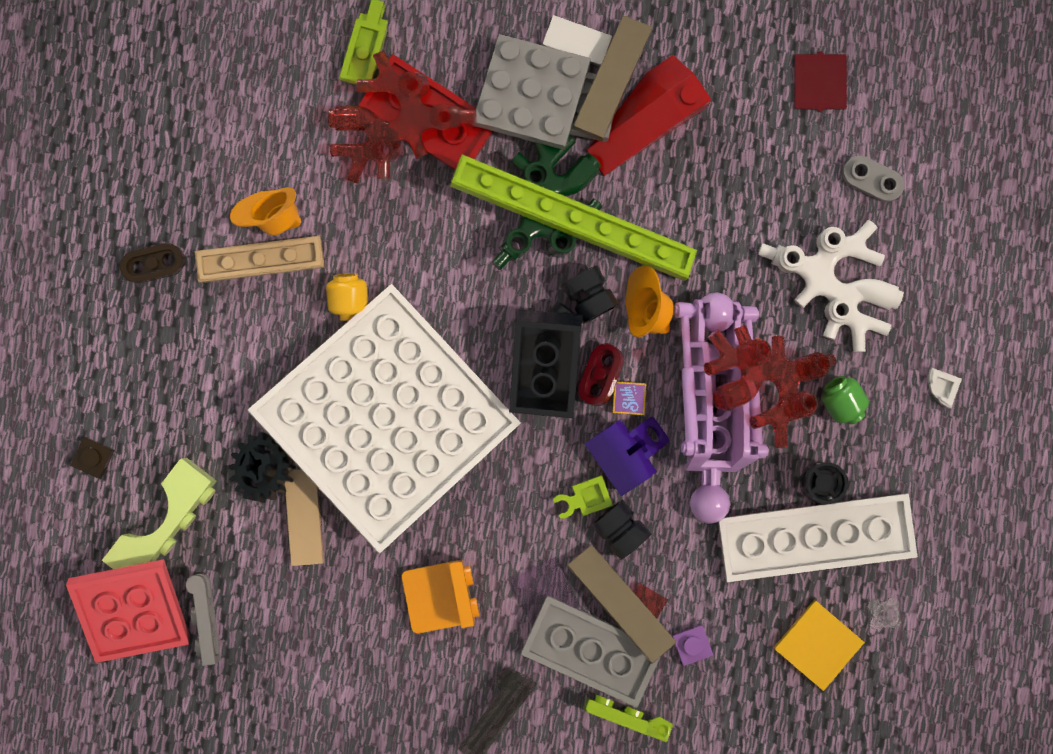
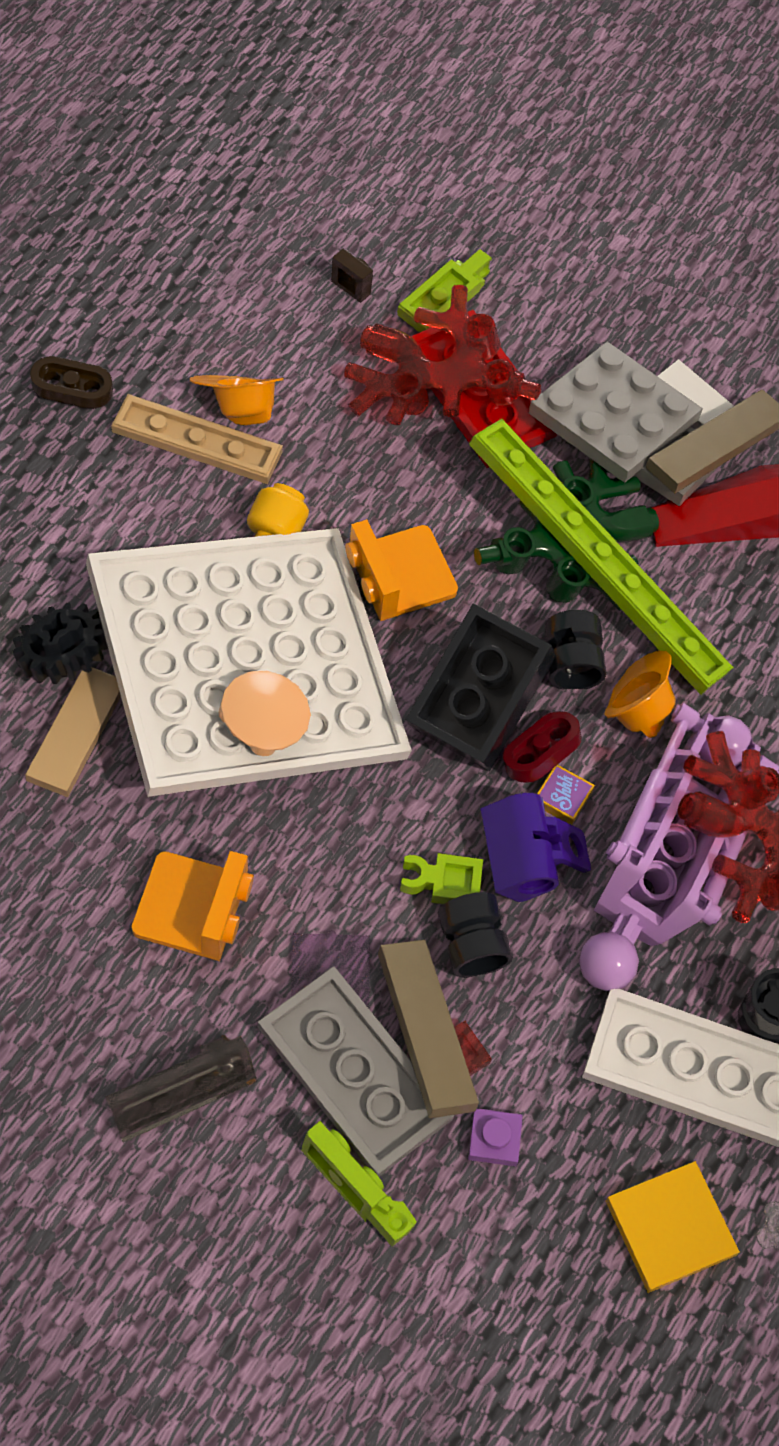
camera: 15 degrees right, 25 degrees down
none -> light nougat dish [218,671,311,756]
none -> dark brown plate [331,248,373,303]
none -> light orange bracket [345,519,458,621]

